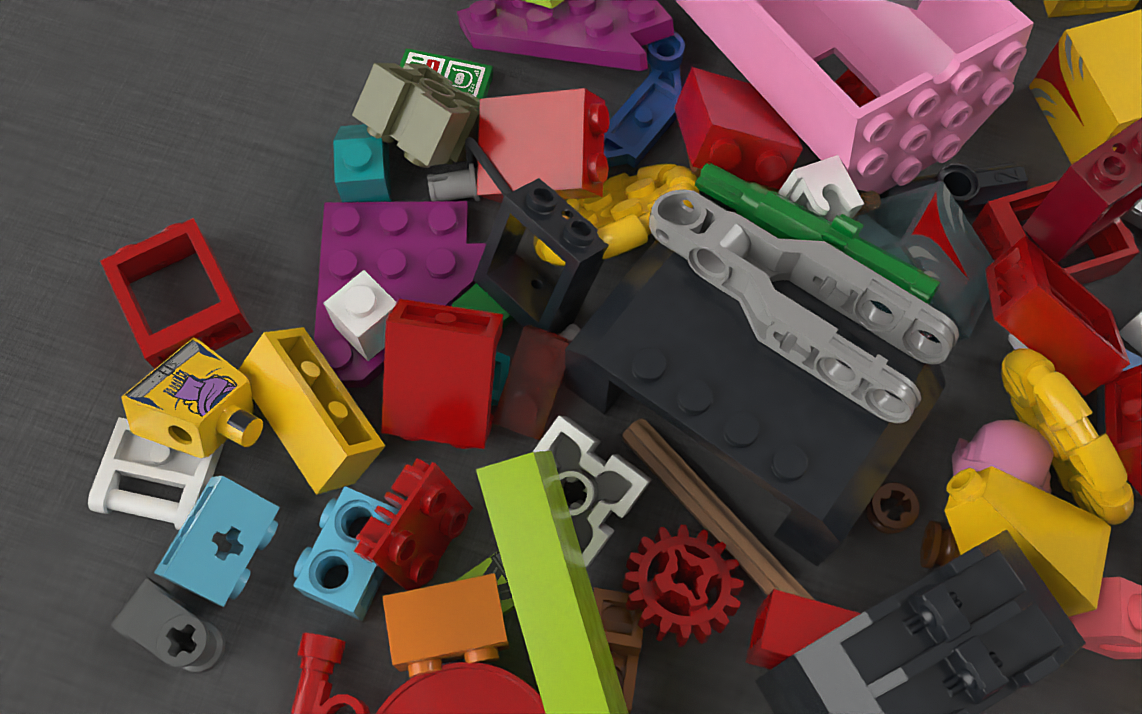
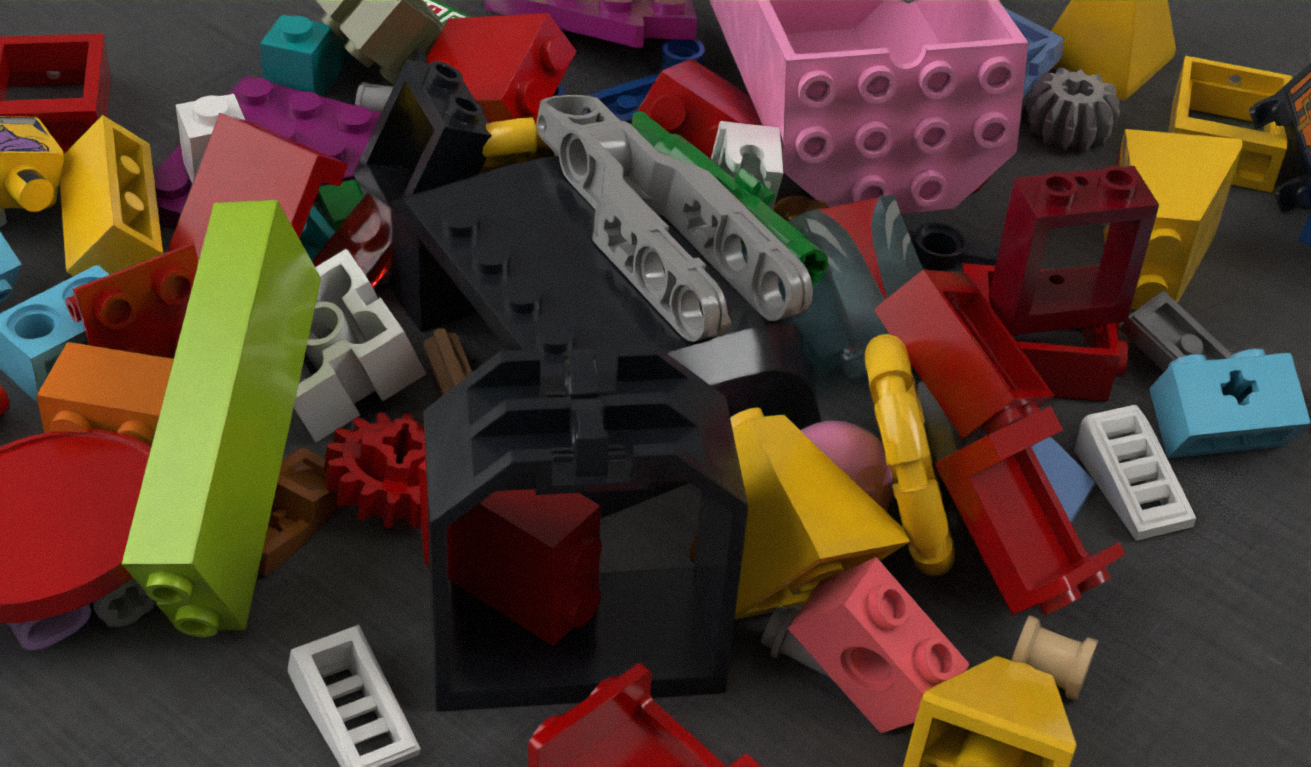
camera: 20 degrees right, 25 degrees down
reddish brown bush [866,483,920,535] -> none

